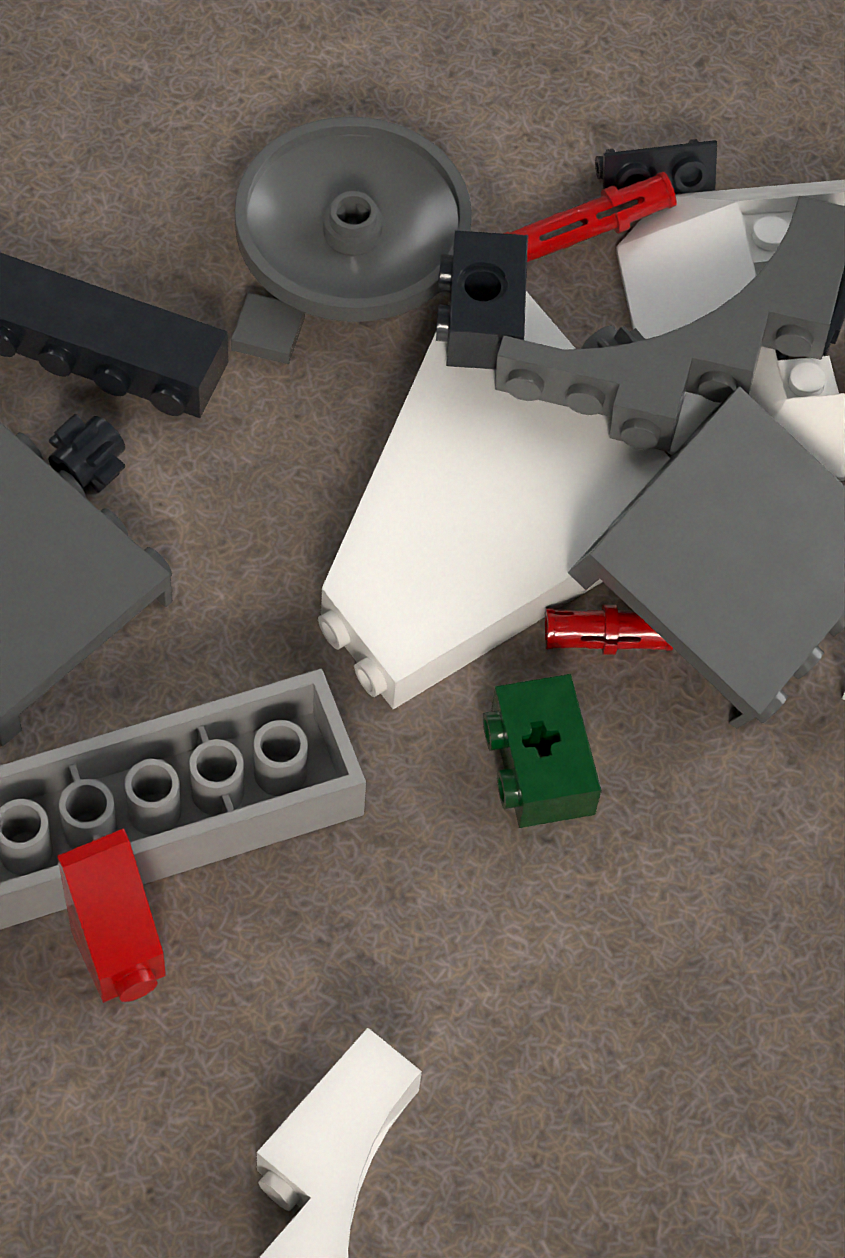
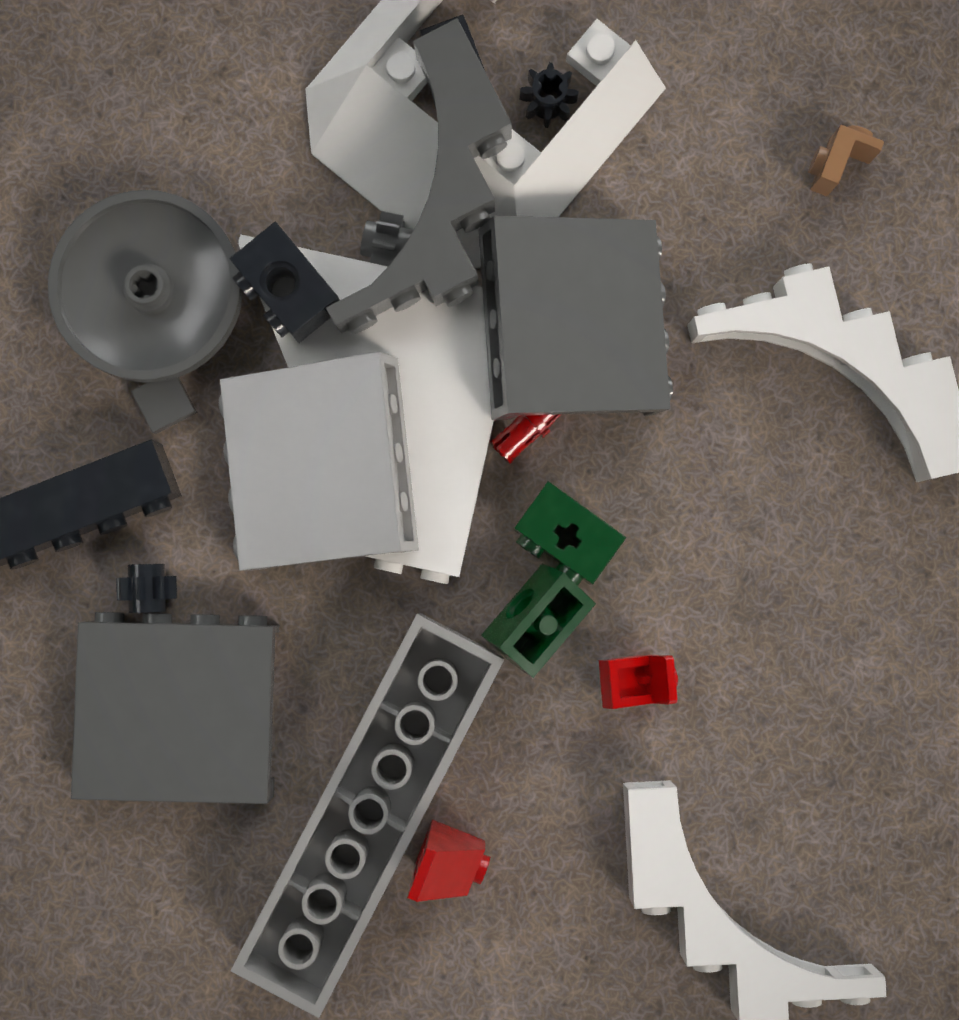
camera: 40 degrees left, 25 degrees up
red pin [503,172,677,262] -> none
black hinge [595,139,717,201] -> none
none -> light grey panel [219,352,419,571]
none -> dark green brick [481,563,596,678]
none -> red bracket [598,655,678,709]

